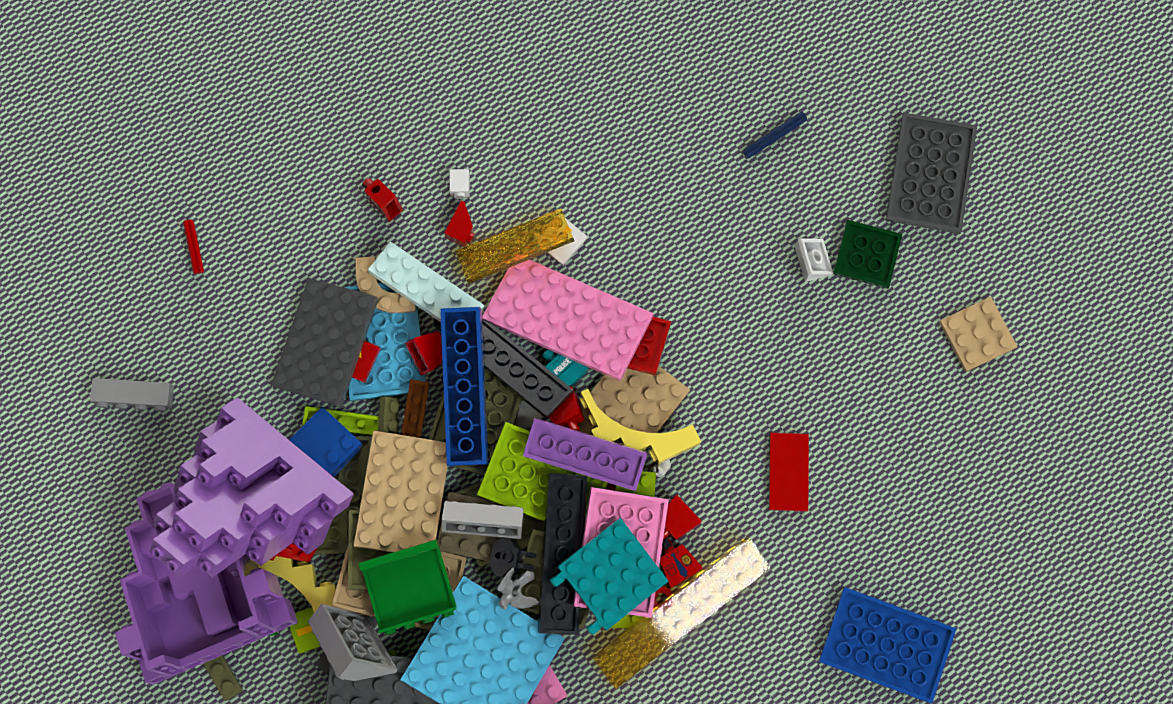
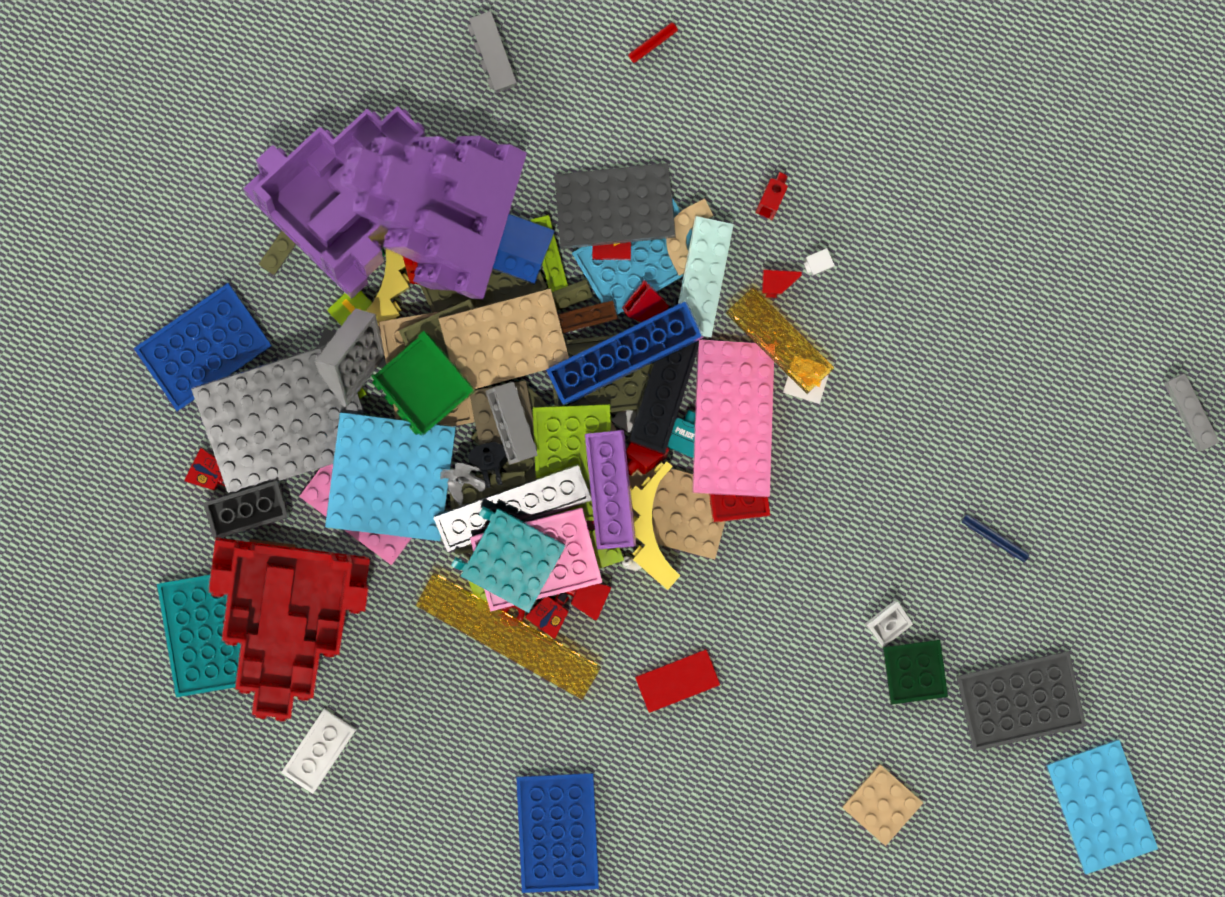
camera: 65 degrees right, 10 degrees up
none -> medium azure plate [1046,740,1158,874]

